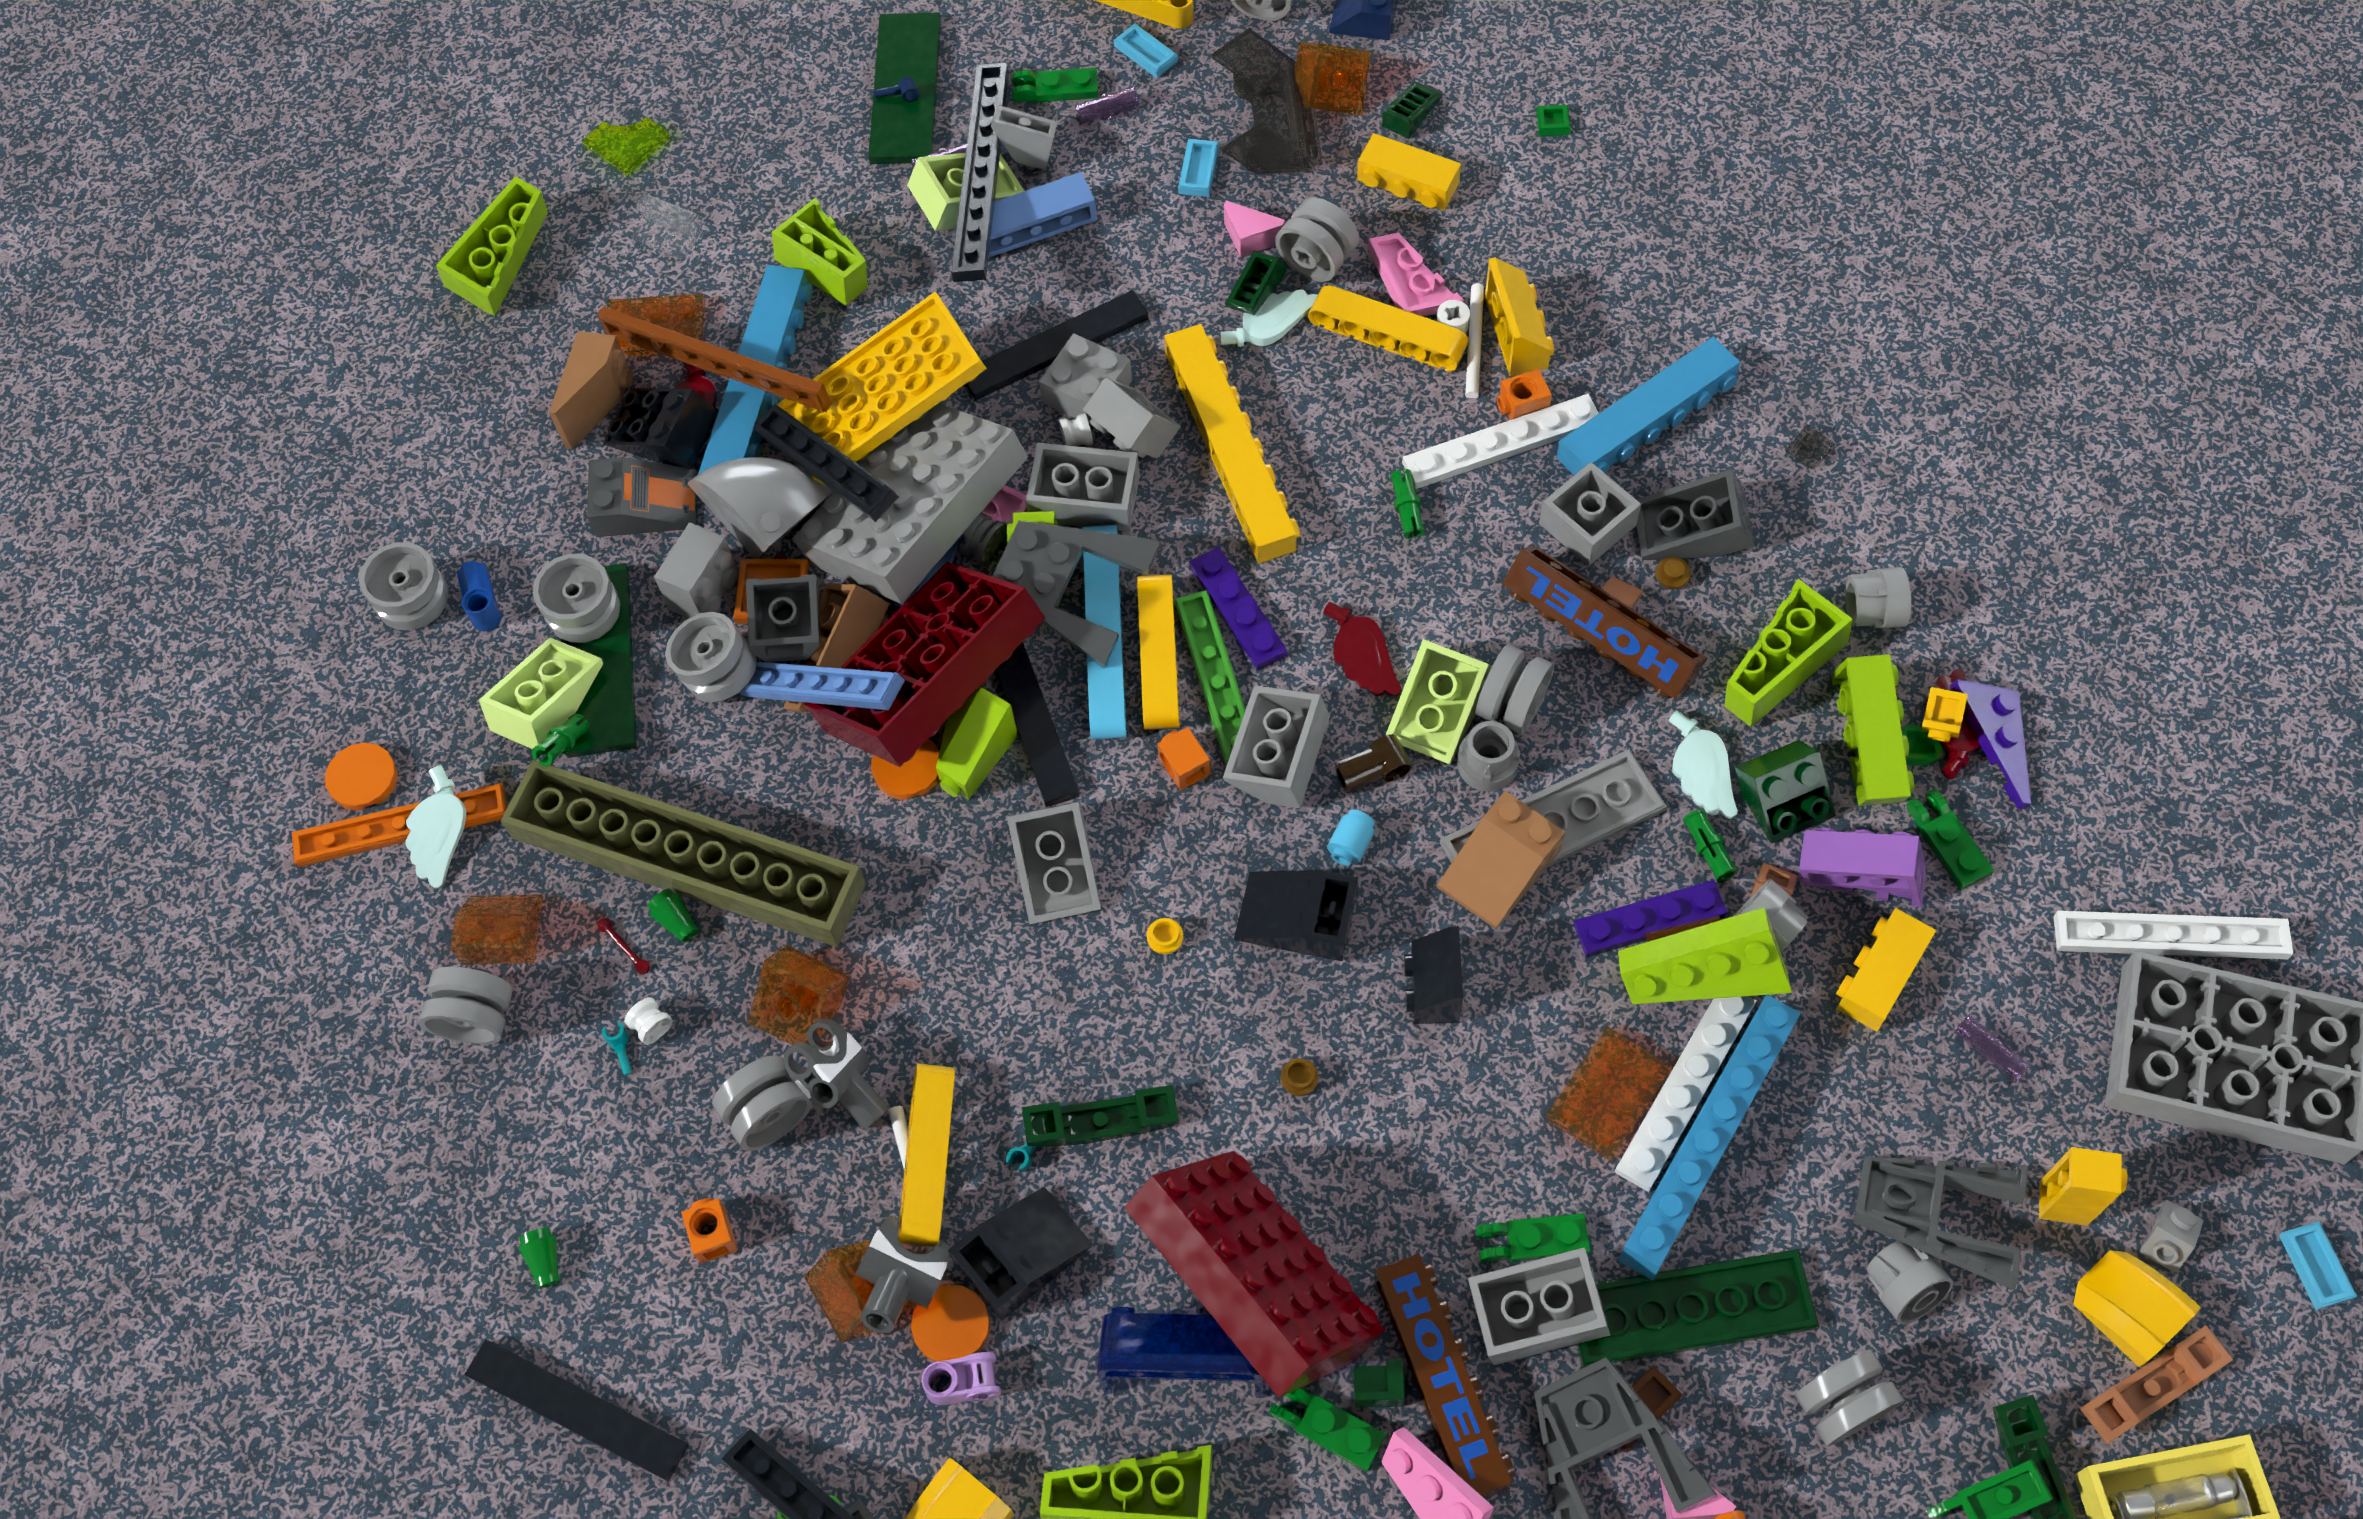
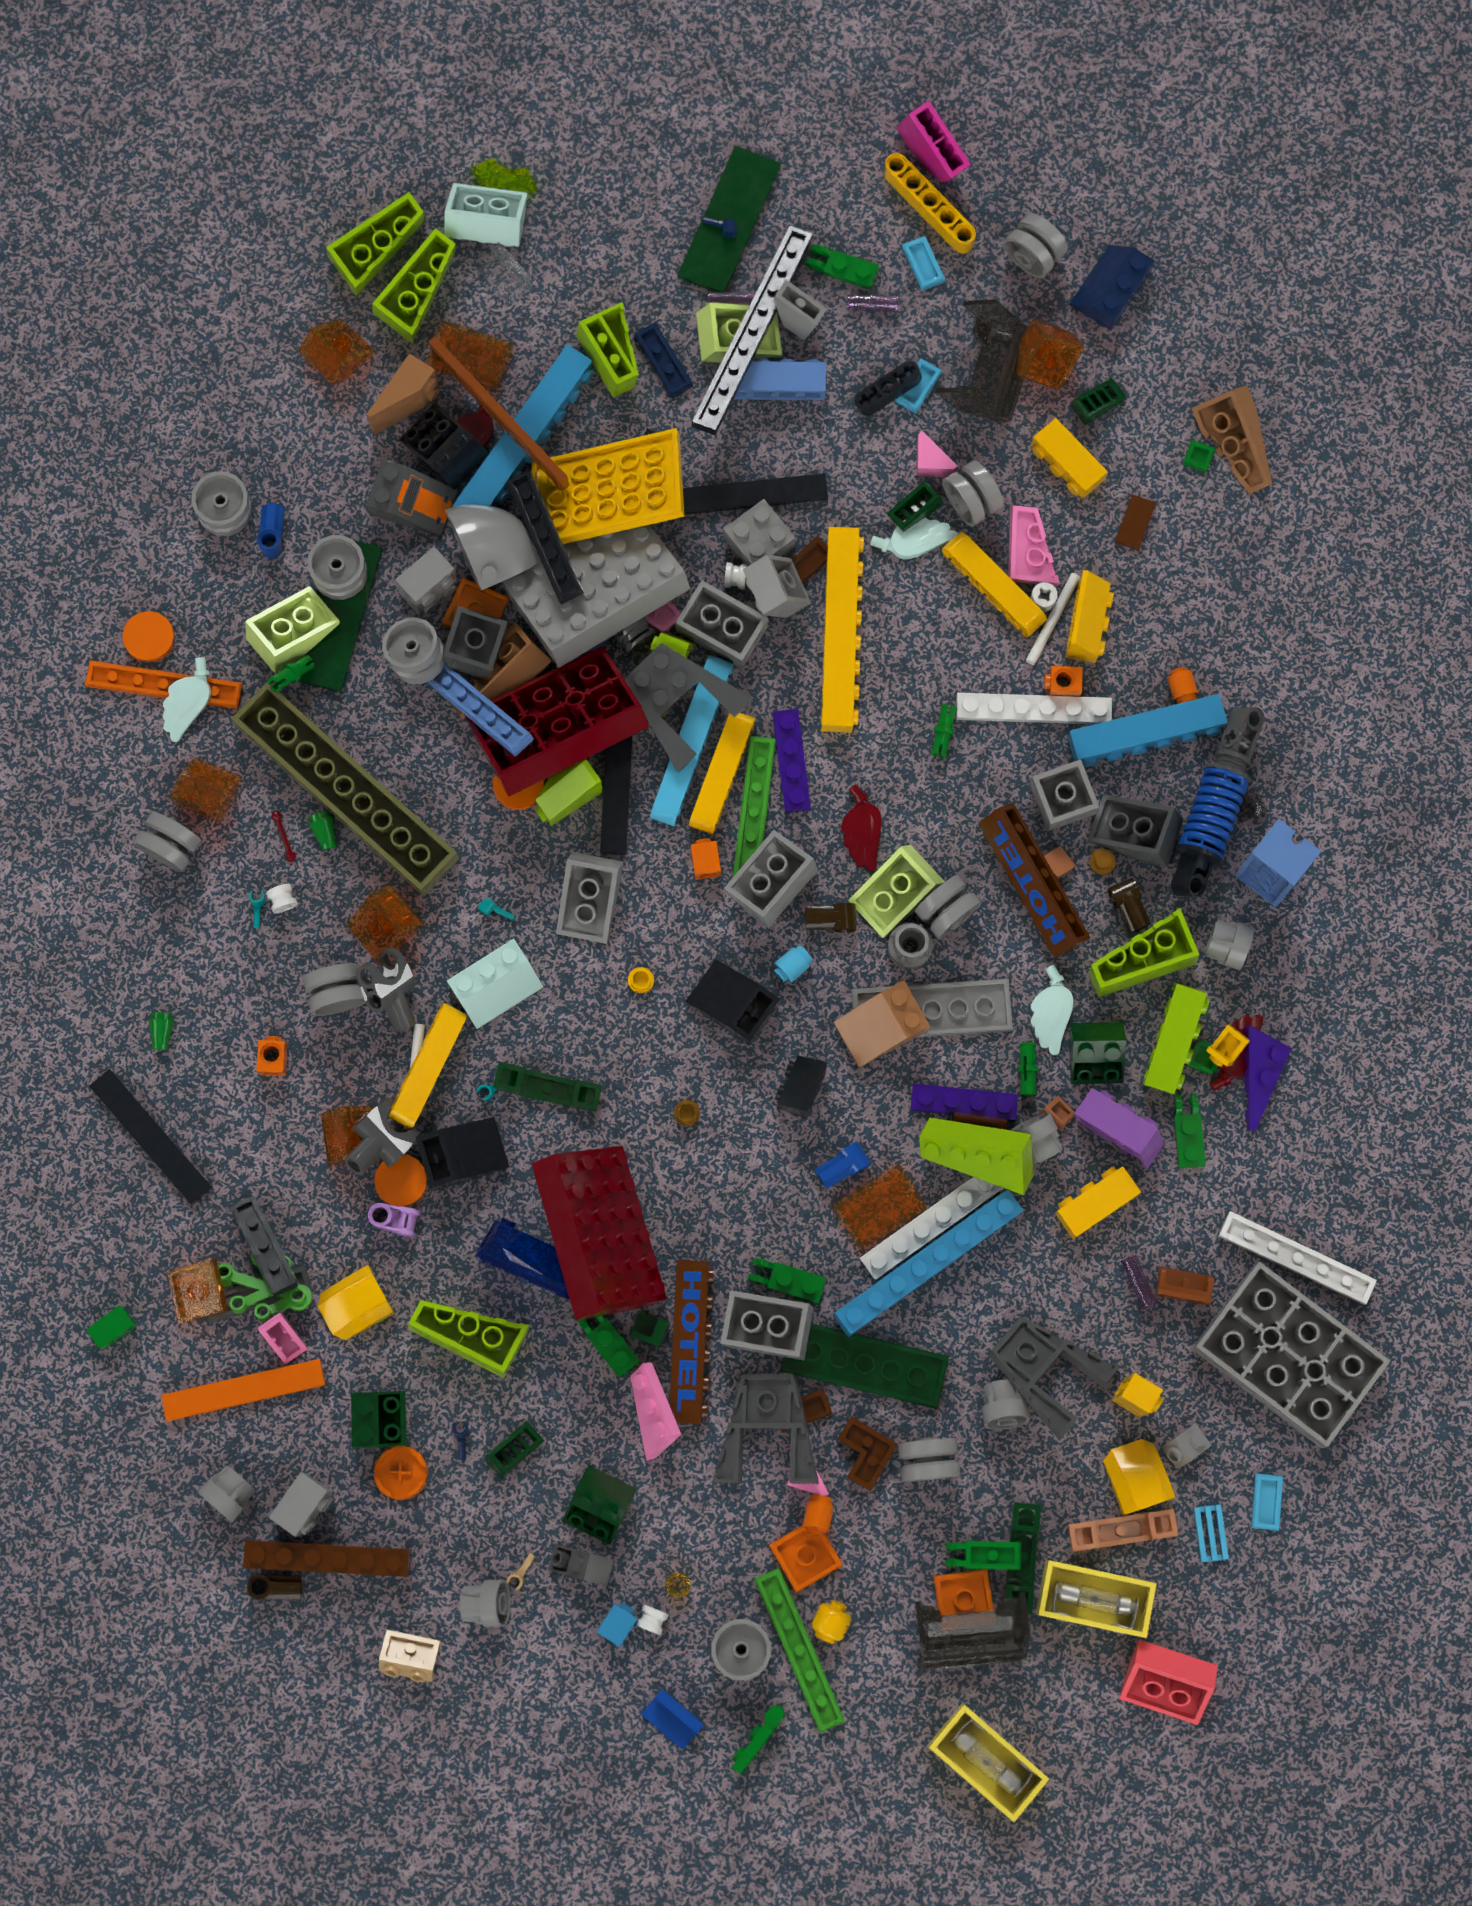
camera: 15 degrees right, 15 degrees up
none -> clear orange slope [298,318,376,385]
none -> lime wedge [372,228,455,343]
none -> light aqua slope [444,183,527,247]
none -> light aqua slope [447,939,543,1029]
none -> teal hand [478,898,515,921]
none -> dark blue tile [634,322,693,398]
none -> reddish brown tile [792,536,828,584]
none -> blue piece [815,1141,872,1190]
none -> reddish brown plate [837,1416,898,1491]
none -> black beam [855,361,922,416]
none -> dark brown piece [1108,878,1151,934]
none -> reddish brown tile [1114,494,1156,551]
none -> dark orange hinge [1155,1266,1214,1305]
none -> orange brick [1167,667,1199,704]
none -> piece [1171,707,1265,897]
none -> medium nougat wedge [1192,385,1272,494]
none -> medium azure tile [1193,1505,1229,1562]
none -> medium blue piece [1234,819,1321,907]

